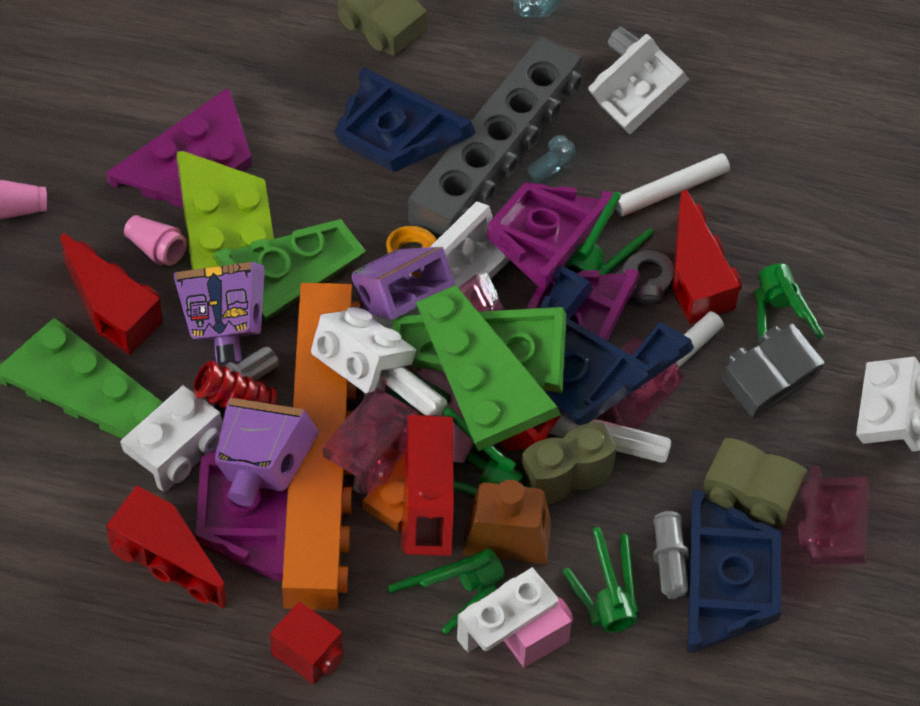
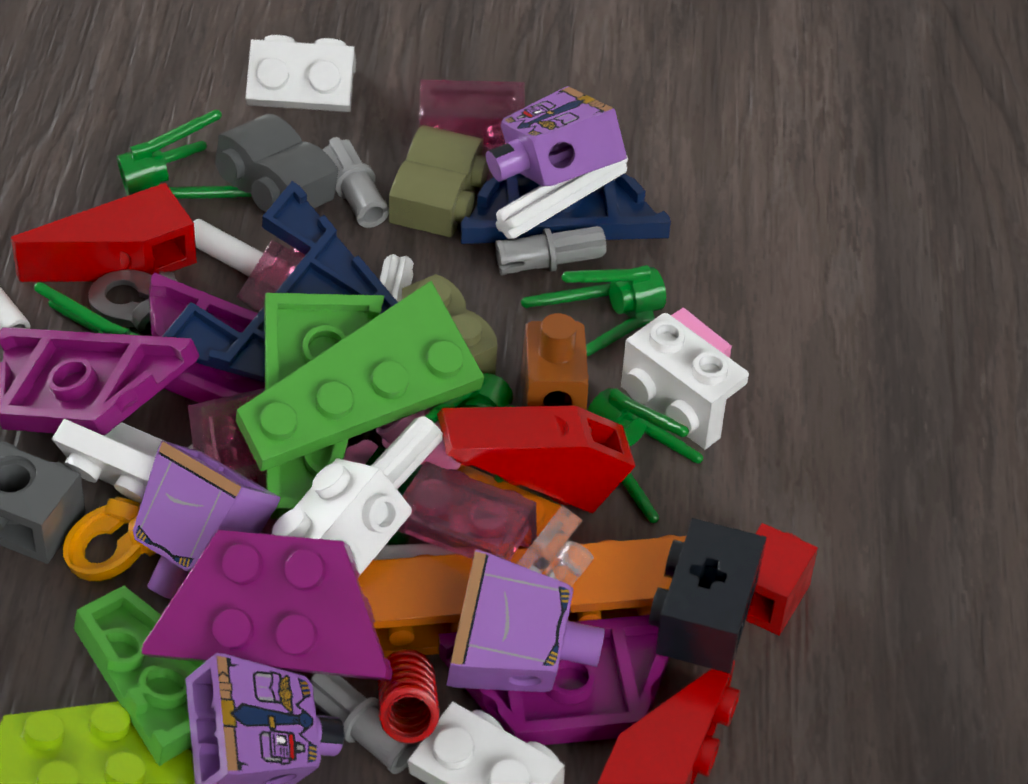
camera: 100 degrees left, 10 degrees down
none -> magenta wing [141,530,393,681]
none -> light grey axle [323,137,389,228]
none -> medium lavender torso [486,86,627,187]
none -> white axle [495,157,628,239]
none -> clear tile [517,505,594,587]
none -> black brick [648,518,767,673]

